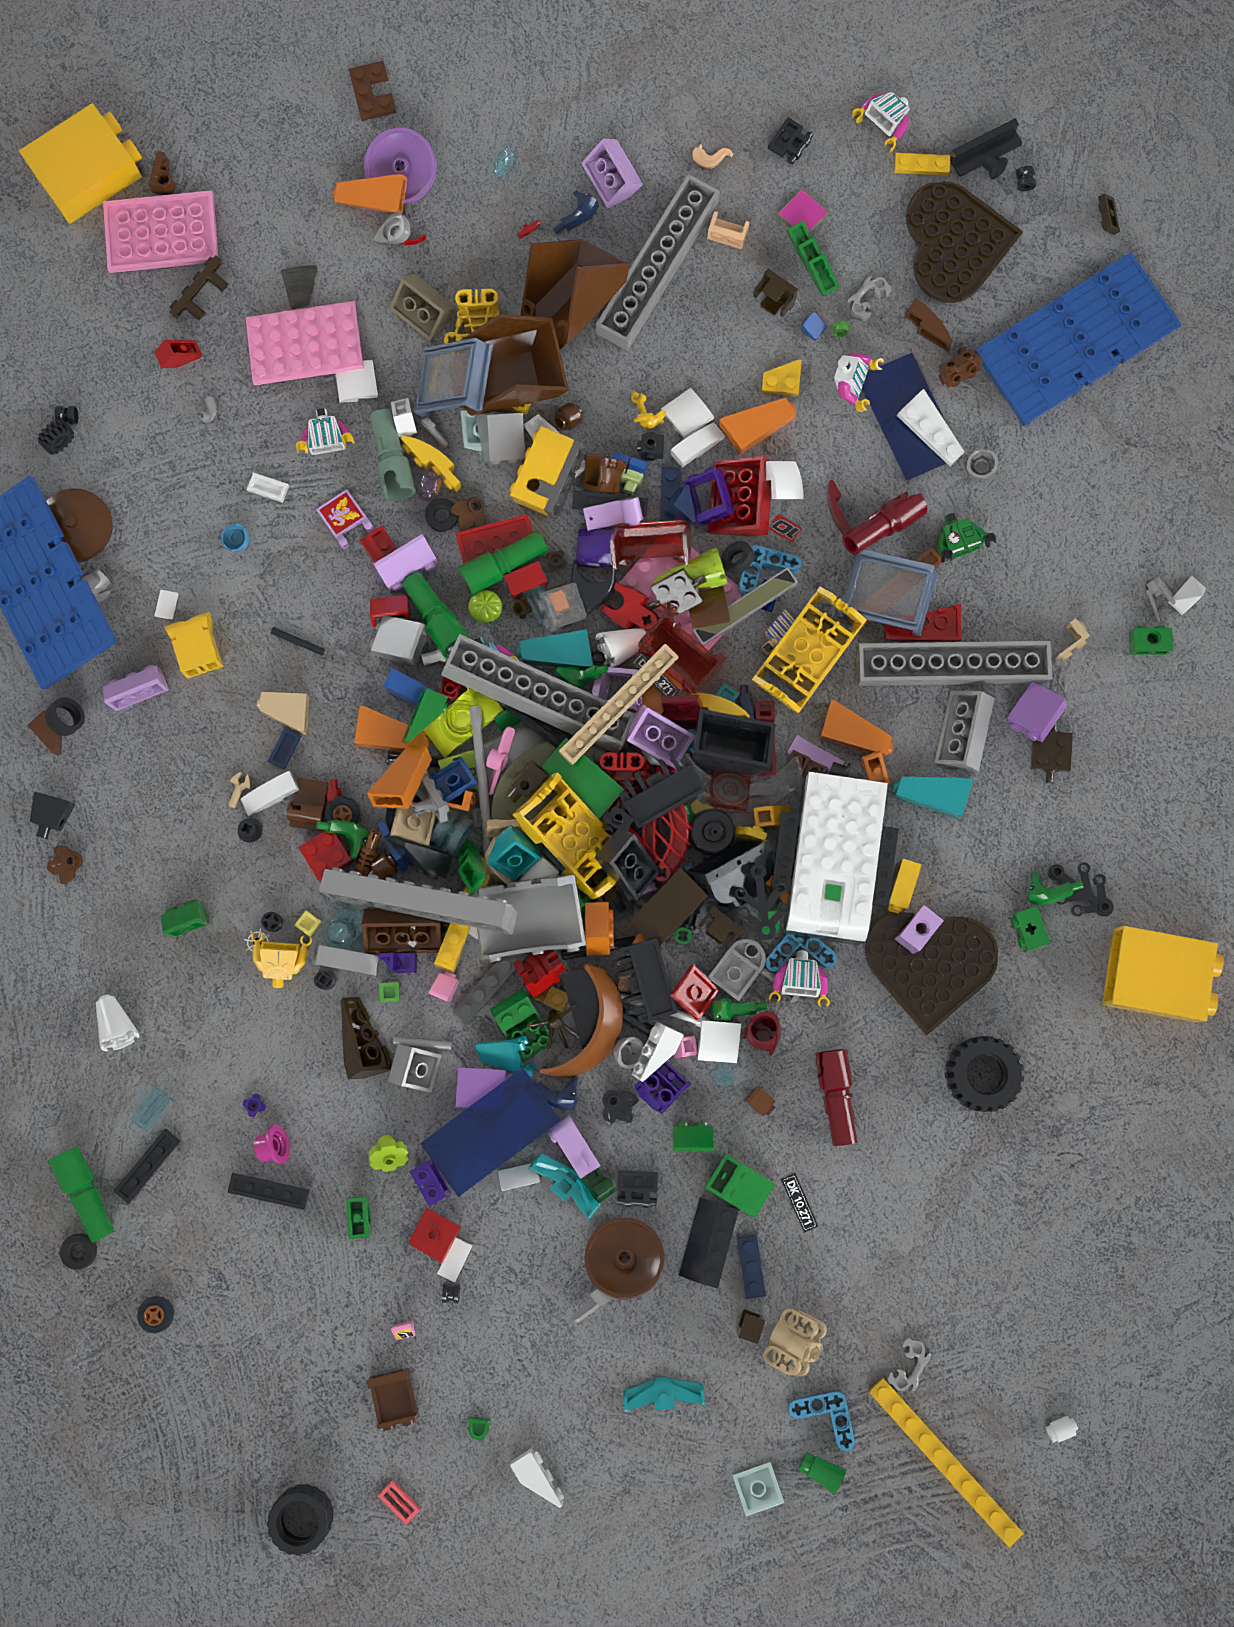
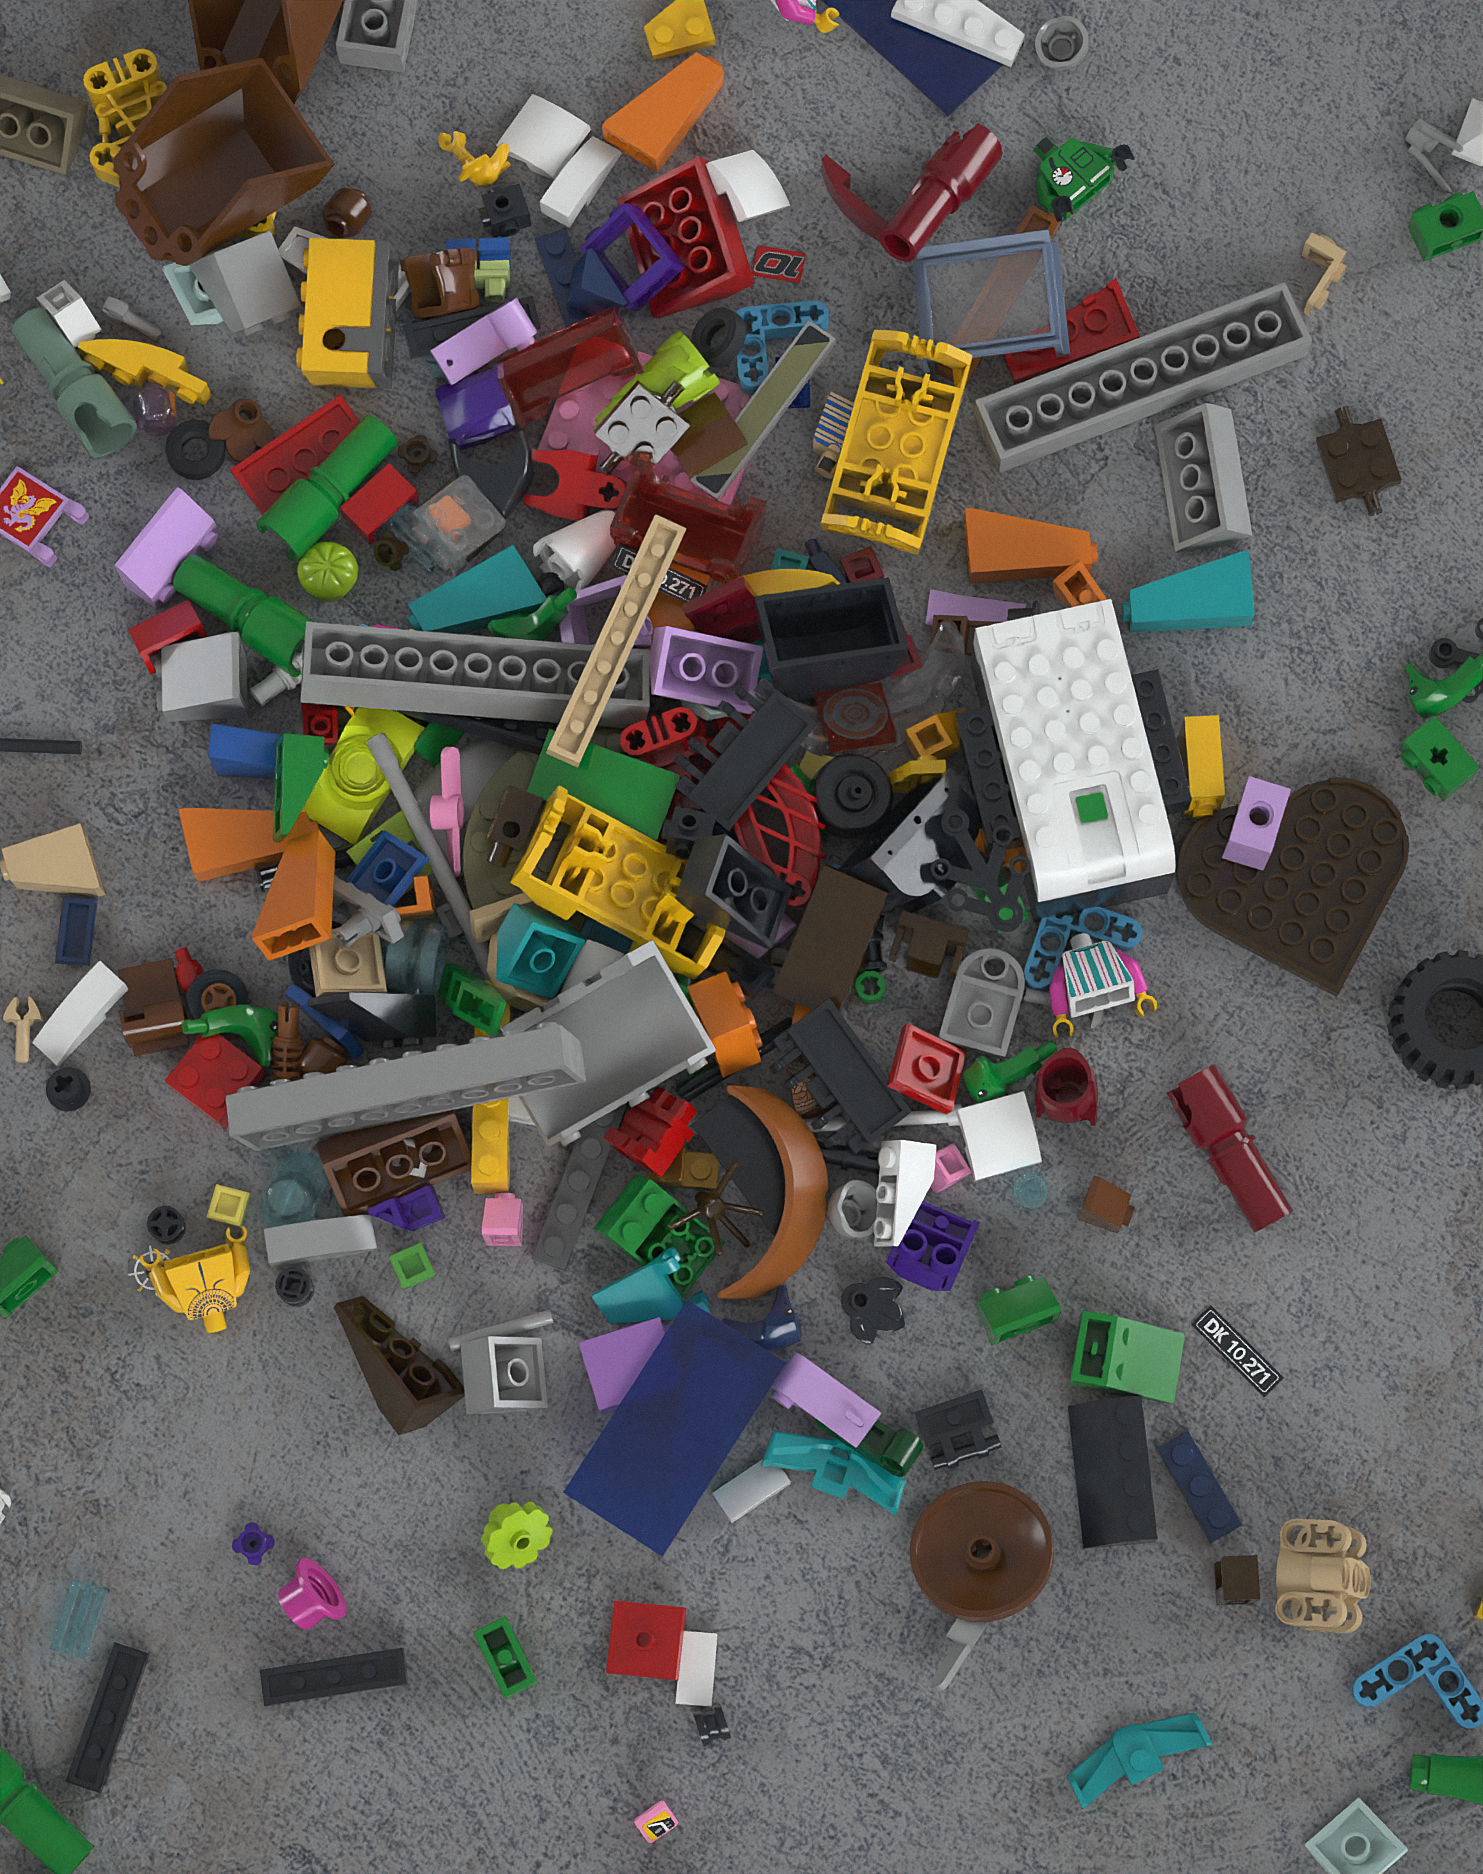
camera: 20 degrees left, 5 degrees down
red plate [359,525,397,563] -> none
dark purple window [409,1159,451,1207] -> none
piece [412,338,493,419] -> none
medium lavender brick [1007,681,1067,742] -> none

